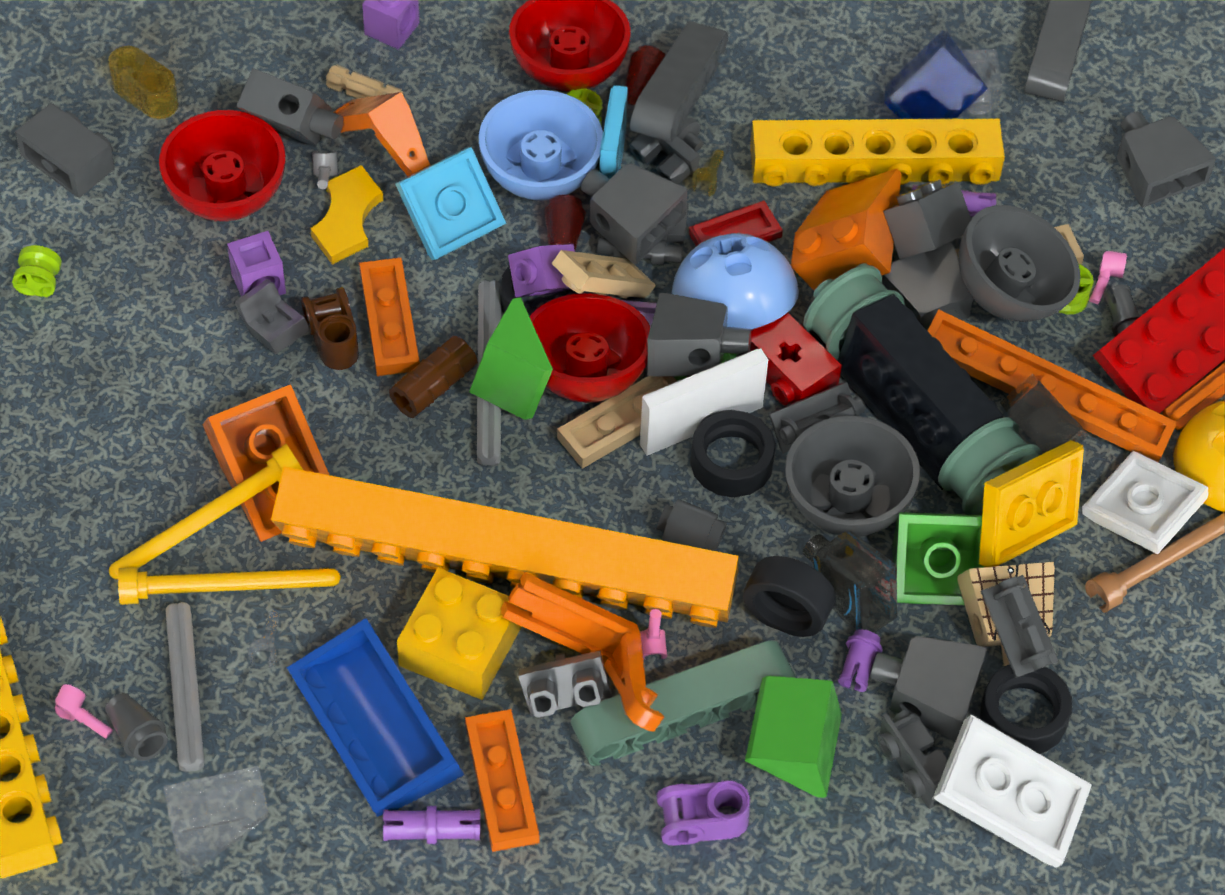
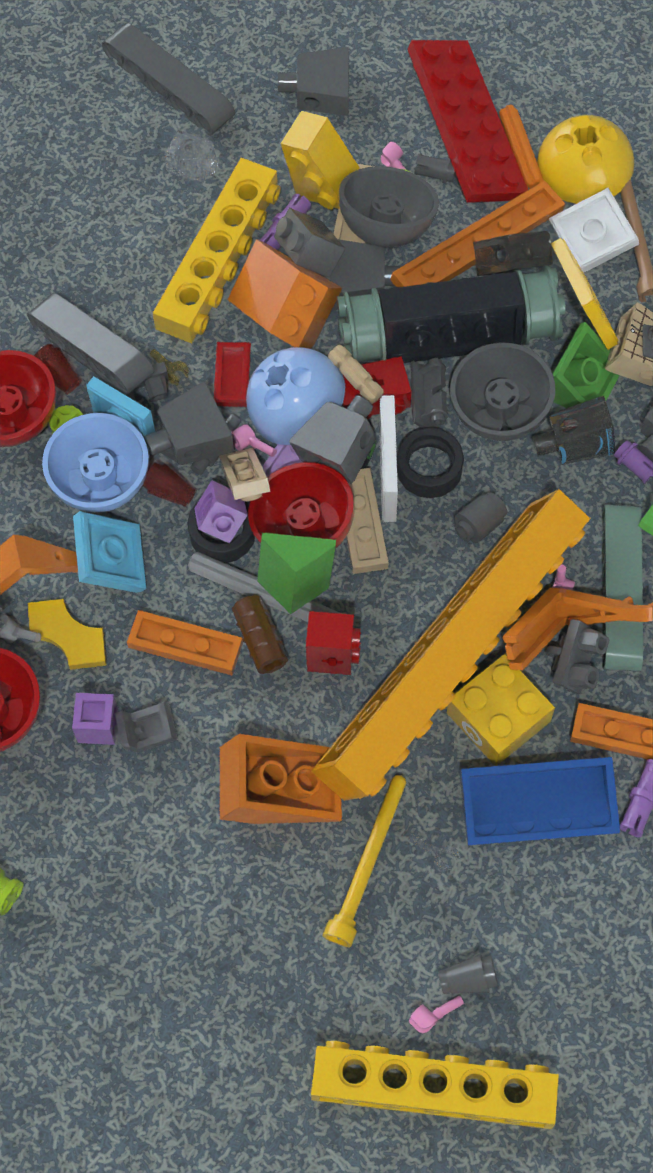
camera: 60 degrees left, 10 degrees up
yellow piece [109,444,303,580] -> none
clear wing [163,766,269,878] -> none
light grey axle [165,602,205,772] -> none
reddish brown piece [301,287,359,370] -> none
black tyre [743,555,836,637] -> none
clear blue slope [884,30,988,119] -> none
none -> bright pink hand [231,425,277,457]
none -> yellow wedge [280,111,360,210]
none -> red brick [306,611,361,675]
none -> tan axle [328,345,384,404]

